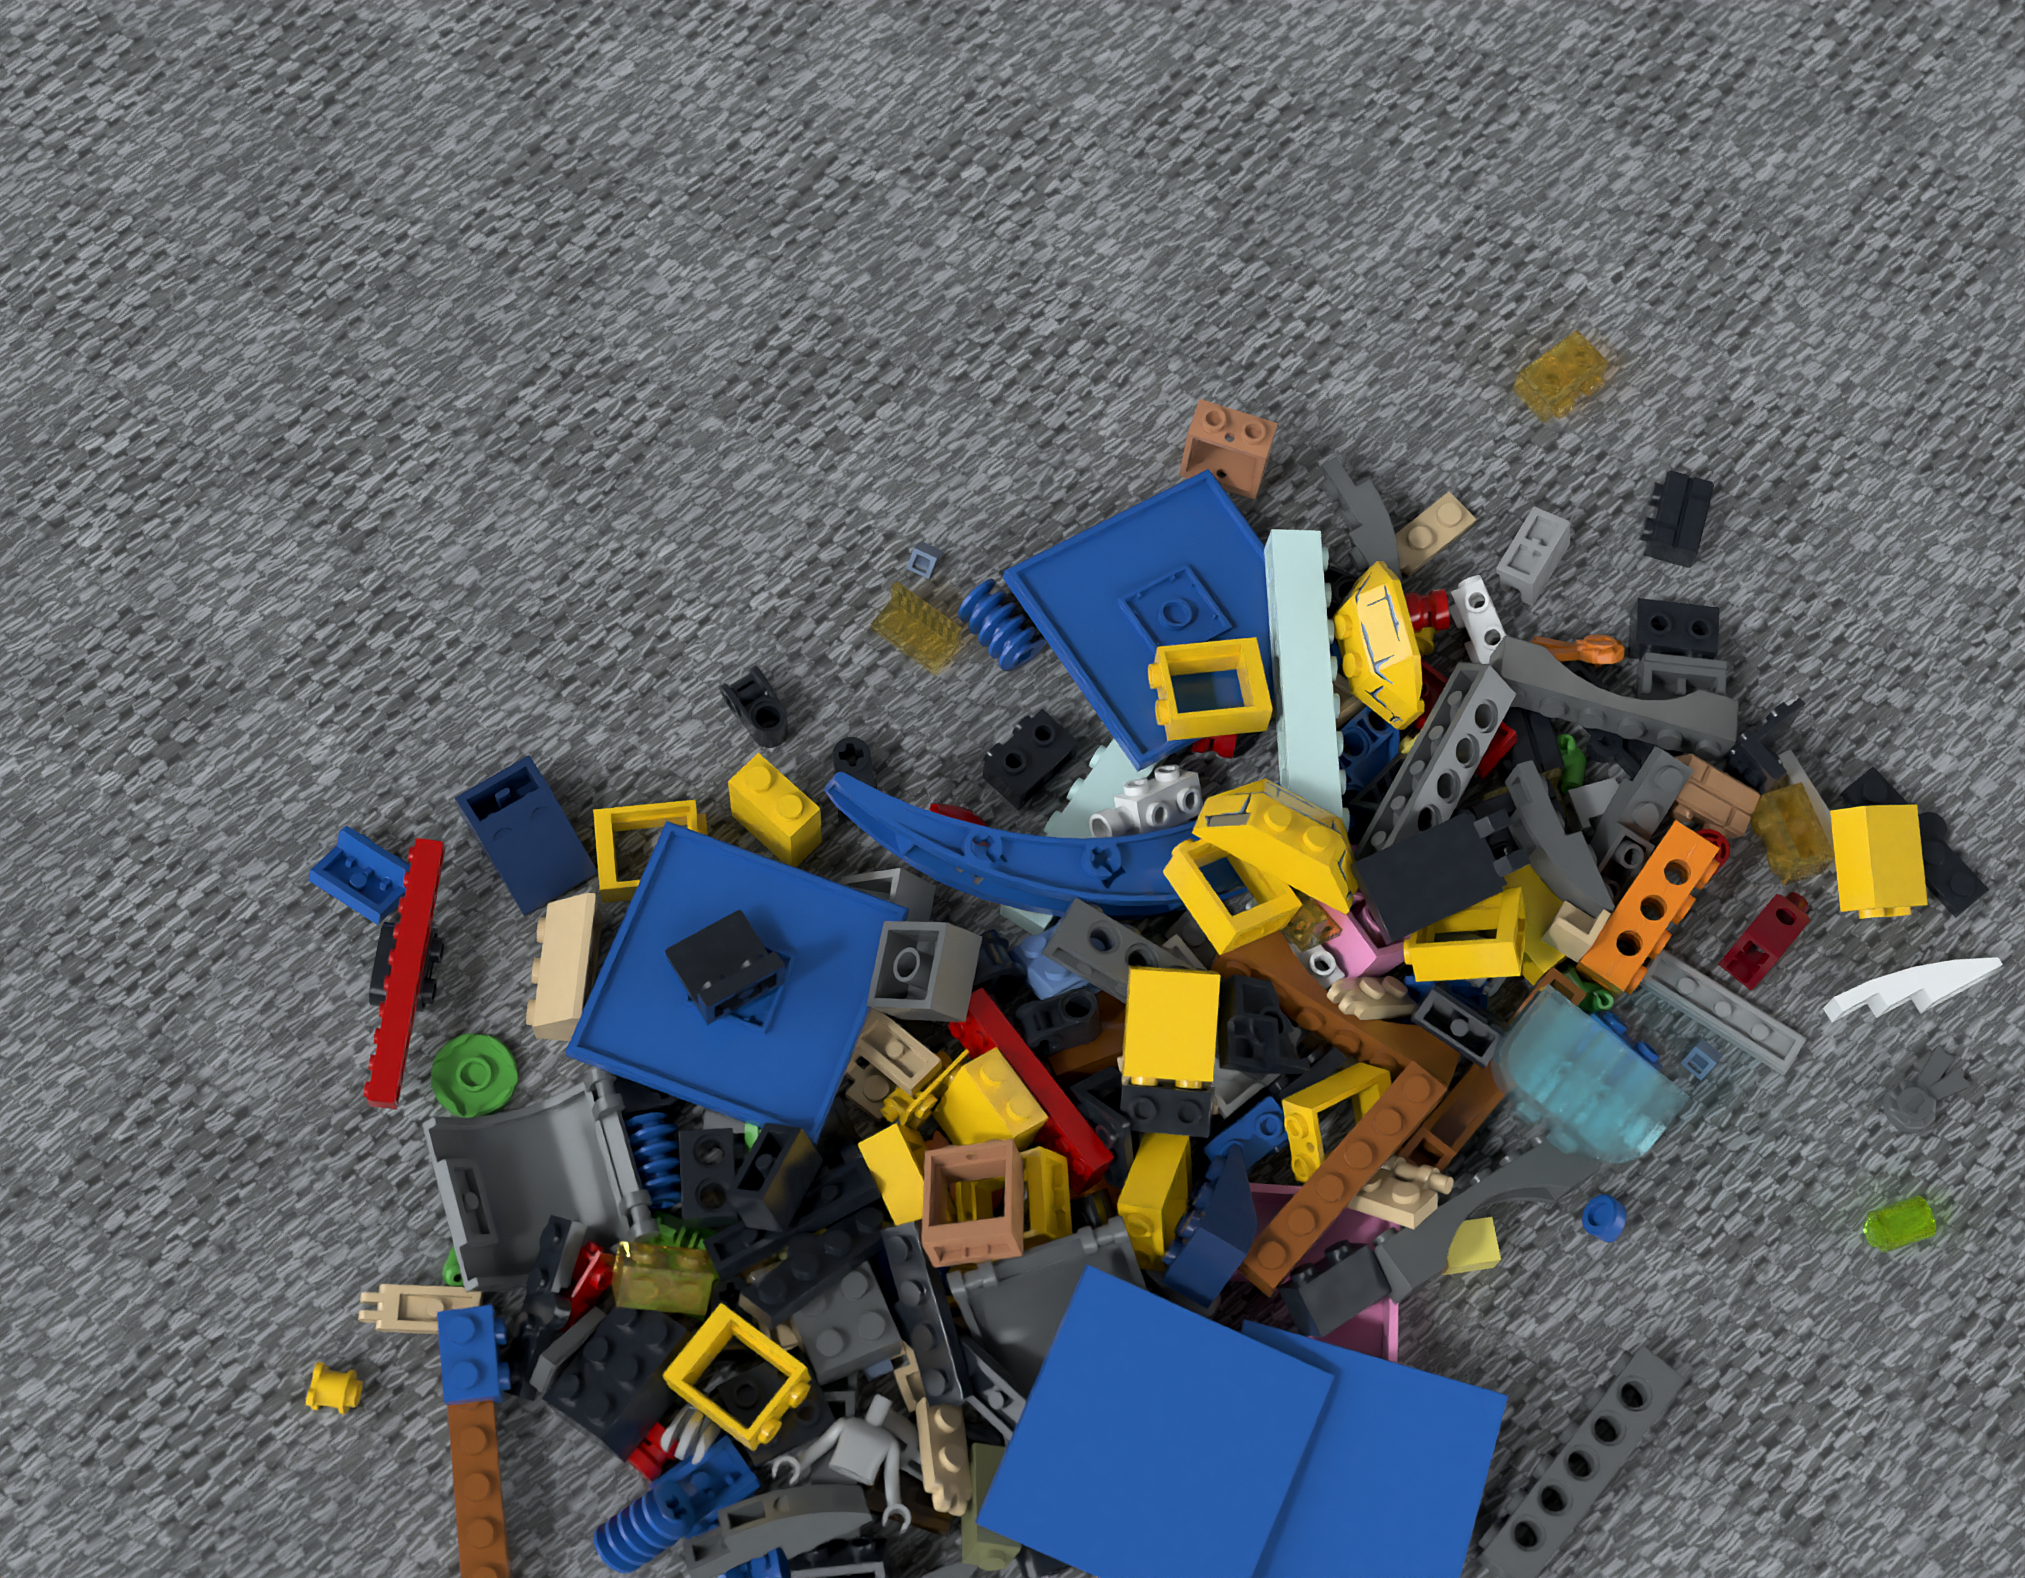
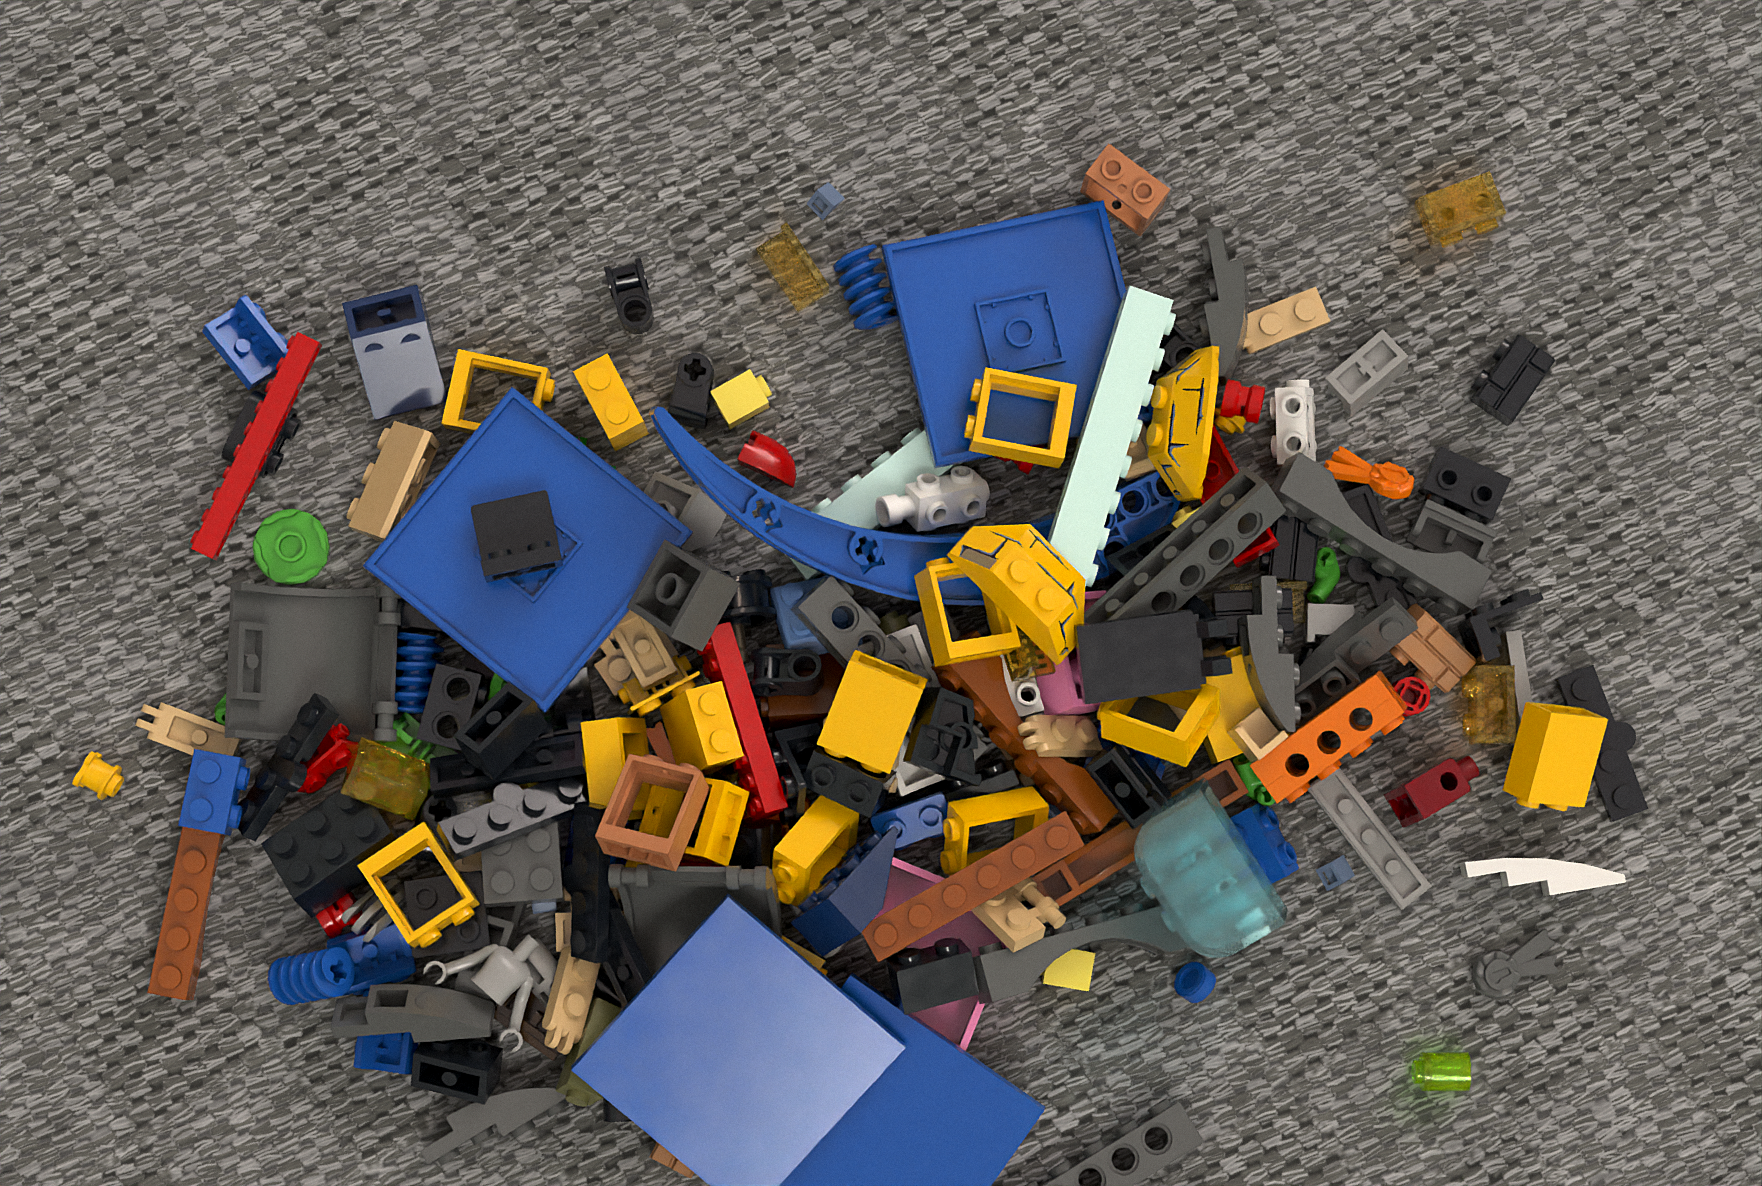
camera: 20 degrees right, 15 degrees up
dark grey tile [530,1306,607,1392] -> none
black brick [983,709,1078,811] -> none
none -> light yellow brick [710,369,772,429]

